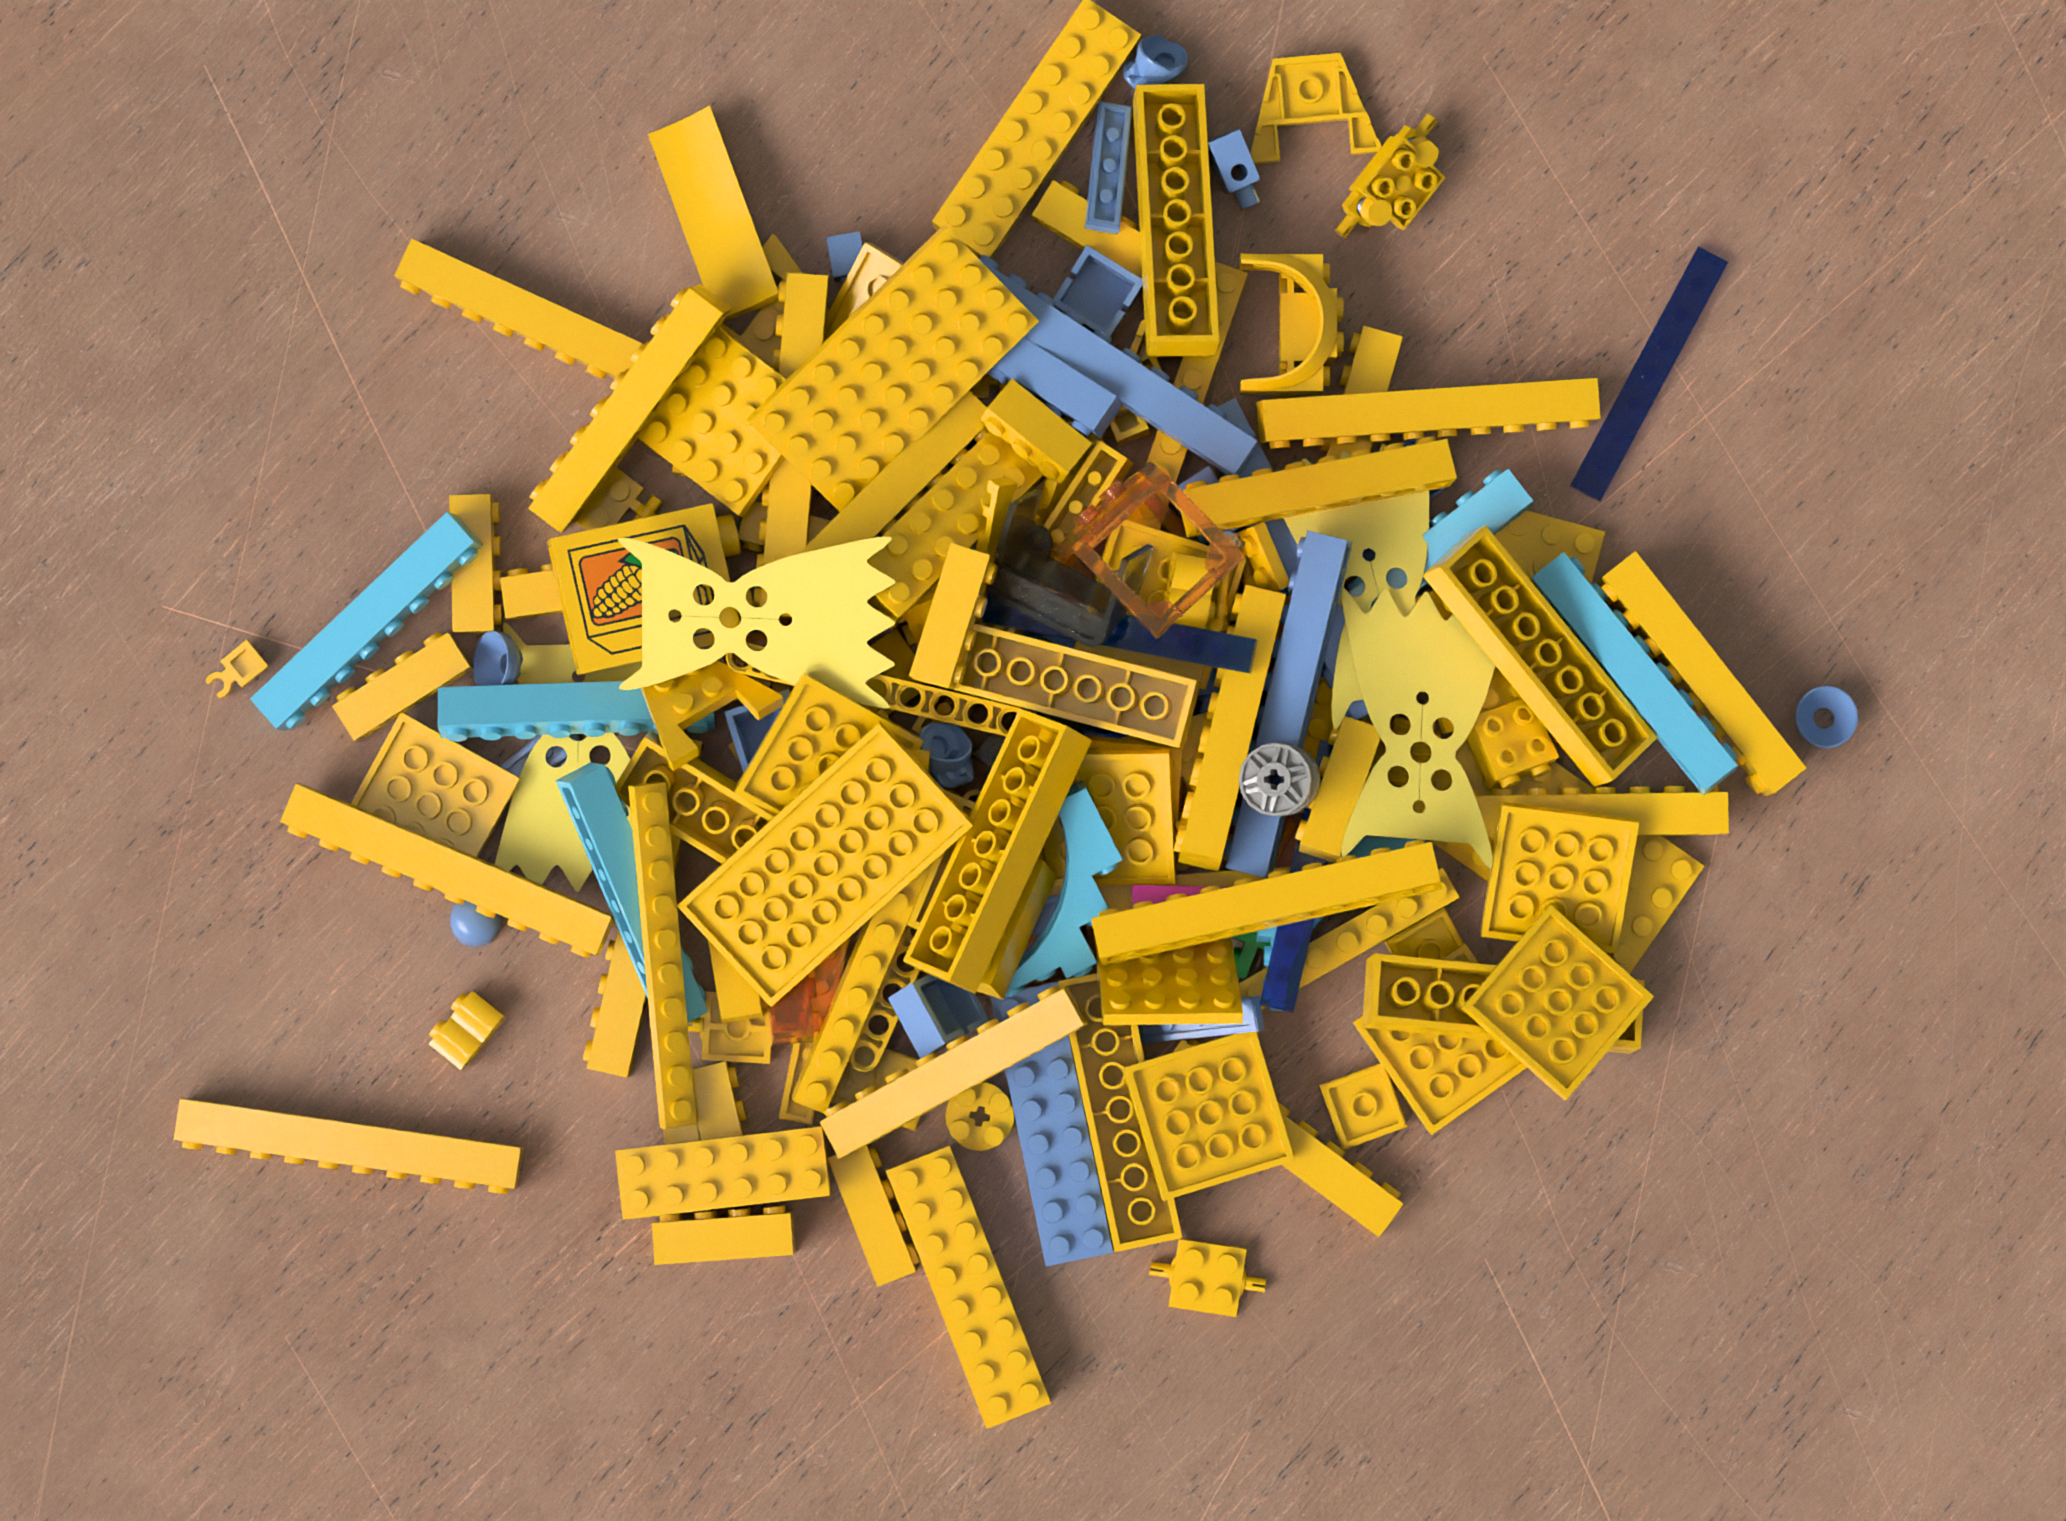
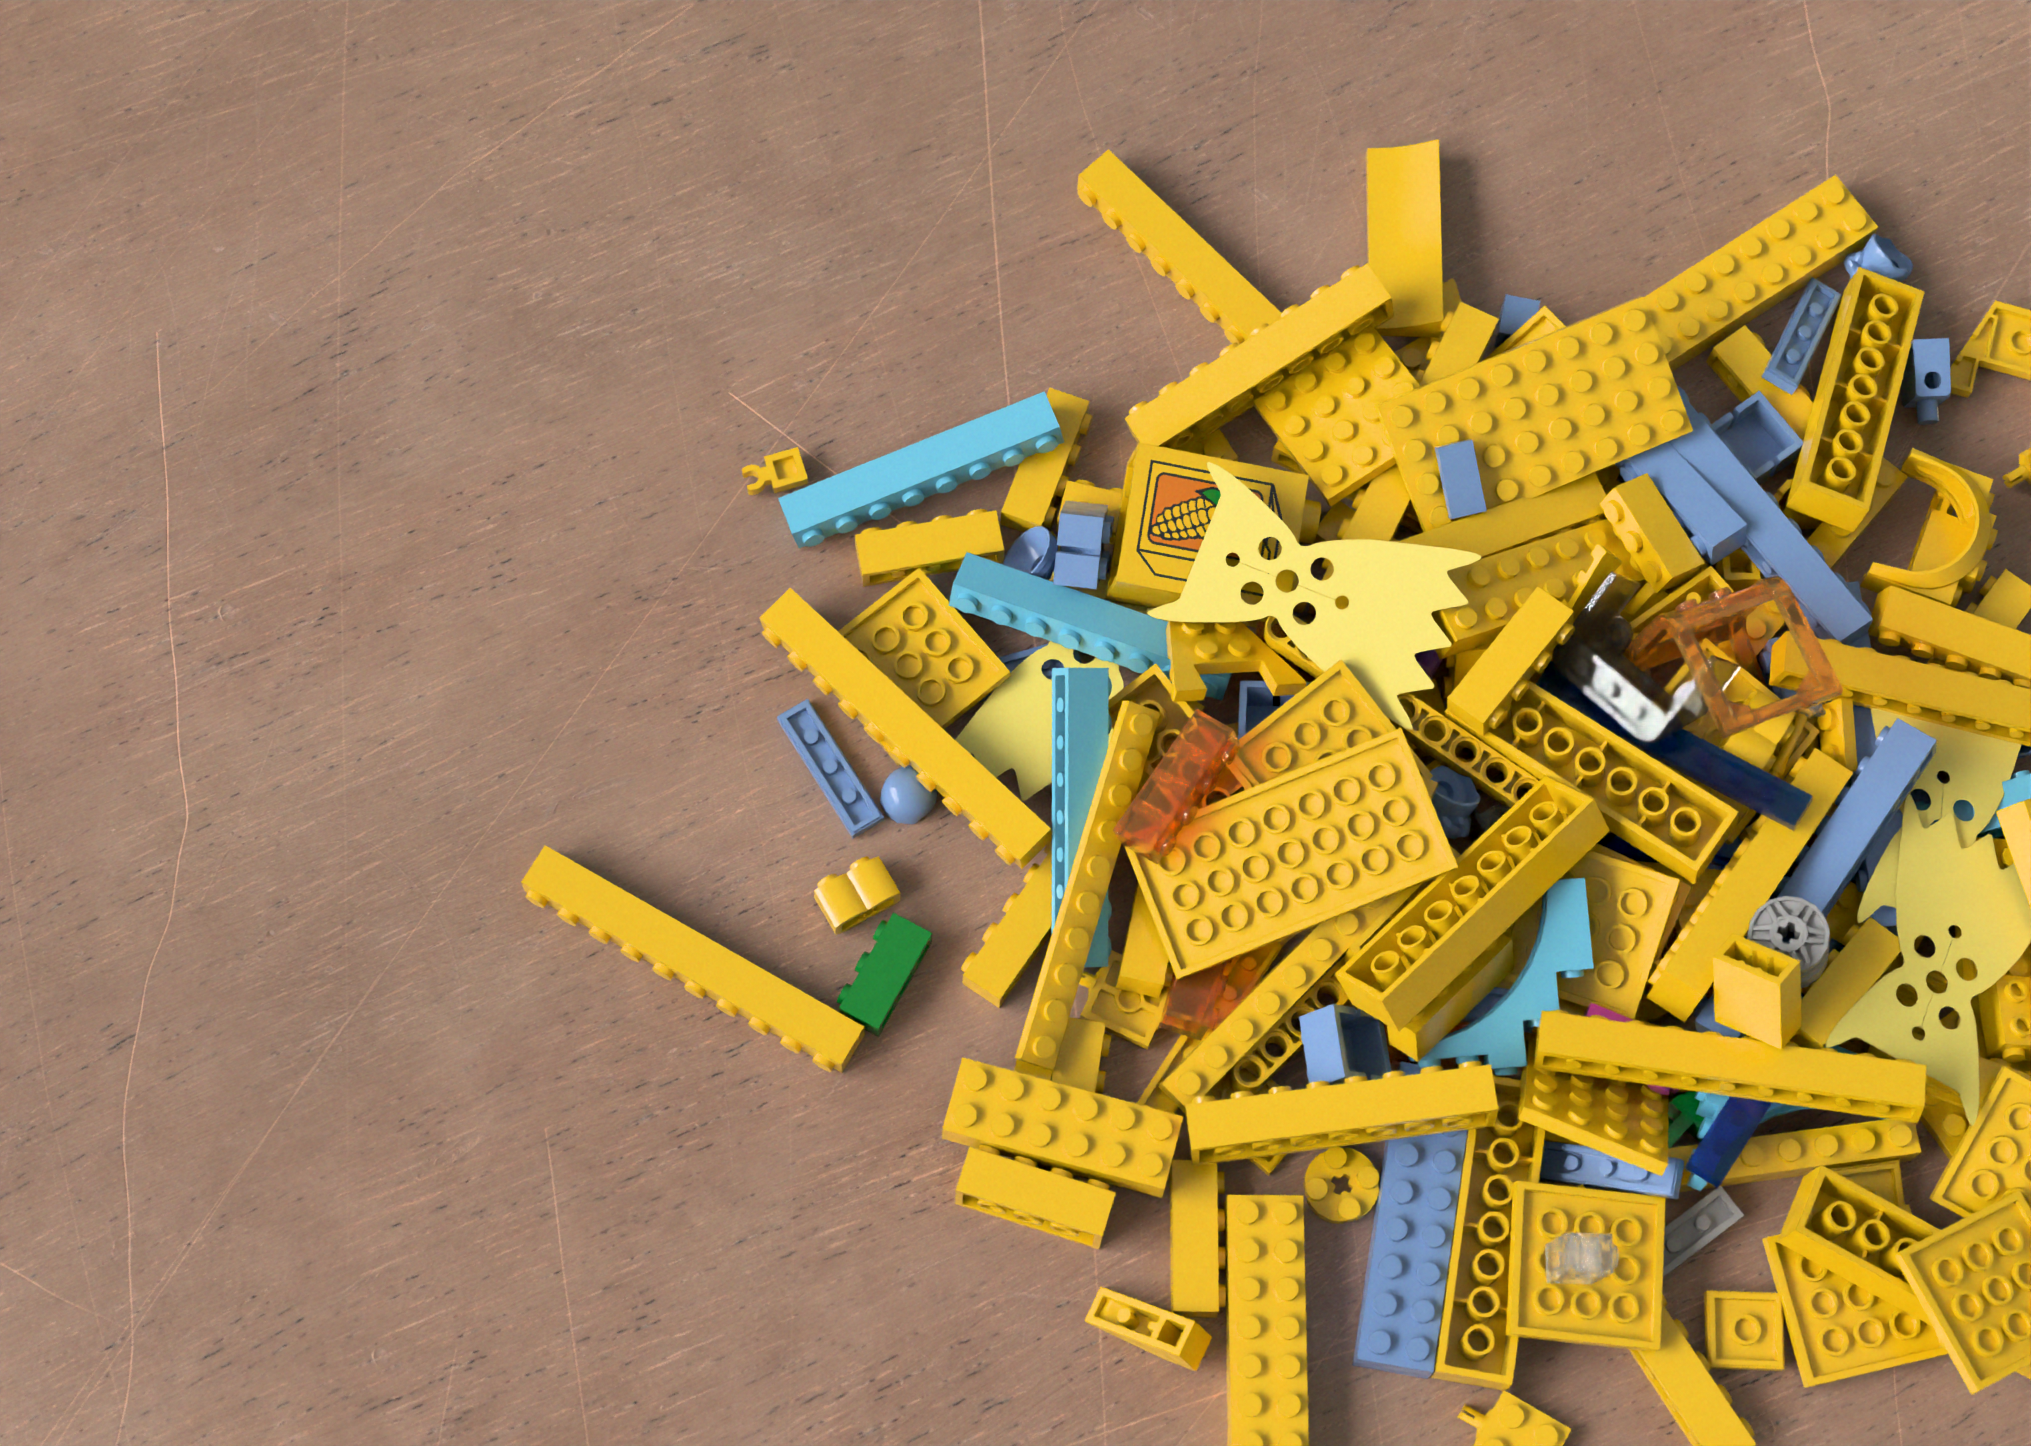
camera: 20 degrees right, 15 degrees down
none -> medium blue tile [777,699,884,839]
none -> green brick [837,912,932,1037]
none -> medium blue piece [1053,501,1114,589]
none -> yellow slope [1084,1286,1212,1371]
none -> clear orange brick [1113,709,1240,864]
none -> medium blue tile [1435,439,1487,519]
none -> clear brick [1545,1233,1618,1284]
none -> light grey plate [1663,1185,1744,1277]
none -> yellow brick [1712,933,1802,1050]

